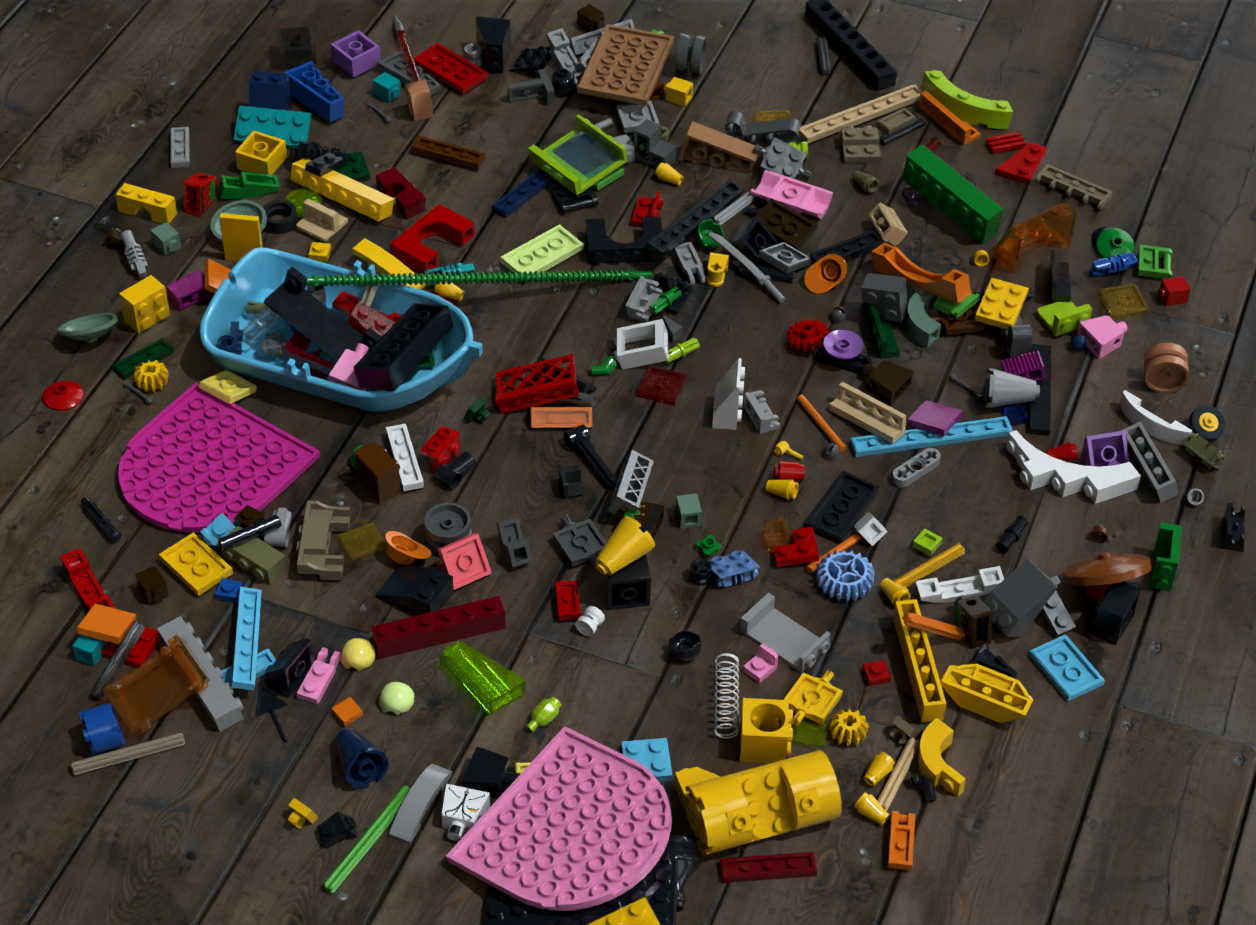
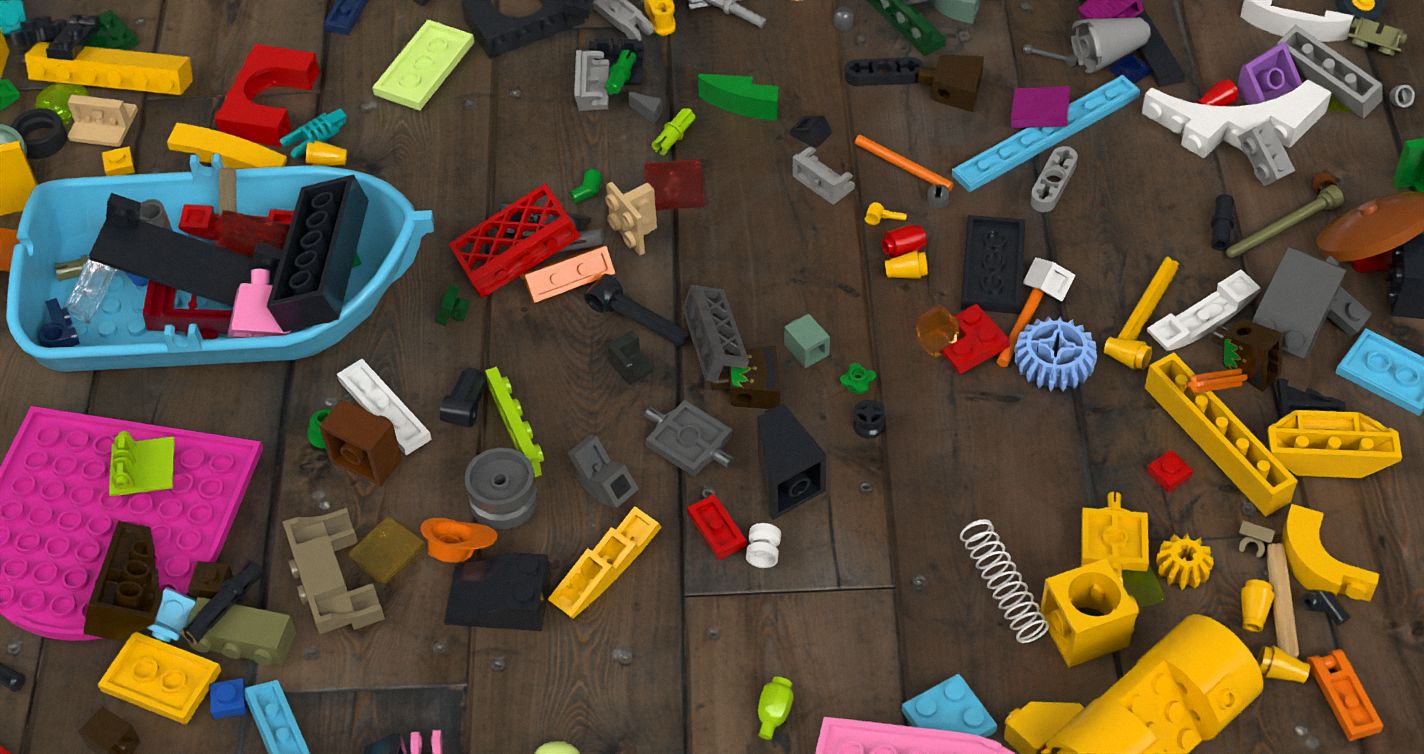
camera: 20 degrees left, 5 degrees up
light yellow tile [199,370,257,404] -> none
dark grey piece [261,332,286,357] -> none
light grey piece [264,507,292,548] -> none
green hose [306,270,652,287] -> none
light yellow hair [340,638,376,671] -> none
dark red brick [371,596,506,660] -> none
dark red arch [376,167,426,219] -> none
red bracket [420,425,461,474] -> none
coral bracket [435,533,492,590] -> none
clear neon green slope [442,641,526,716] -> none
yellow cone [595,516,655,575] -> none
white window [614,319,668,370] -> none
black hair [668,630,702,661] -> none
medium blue hinge [709,551,760,588] -> none
white slope [712,358,745,430] -> none
light grey panel [740,593,831,673] -> none
bright pink bracket [743,644,778,684] -> none
red gear [787,318,829,352] -> none
medium lavender dish [823,330,863,359] -> none
tan fence [829,382,906,444] -> none
lime plate [913,528,943,556] -> none
none -> dark brown wedge [83,520,163,641]
none -> lime hinge [109,431,175,496]
none -> lime plate [485,367,544,477]
none -> yellow slope [548,506,662,619]
none -> tan bracket [605,182,657,256]
none -> green slope [698,74,779,121]
none -> black slope [789,116,832,147]
none -> olive piece [1226,185,1344,258]
none -> light grey bracket [1238,120,1296,187]

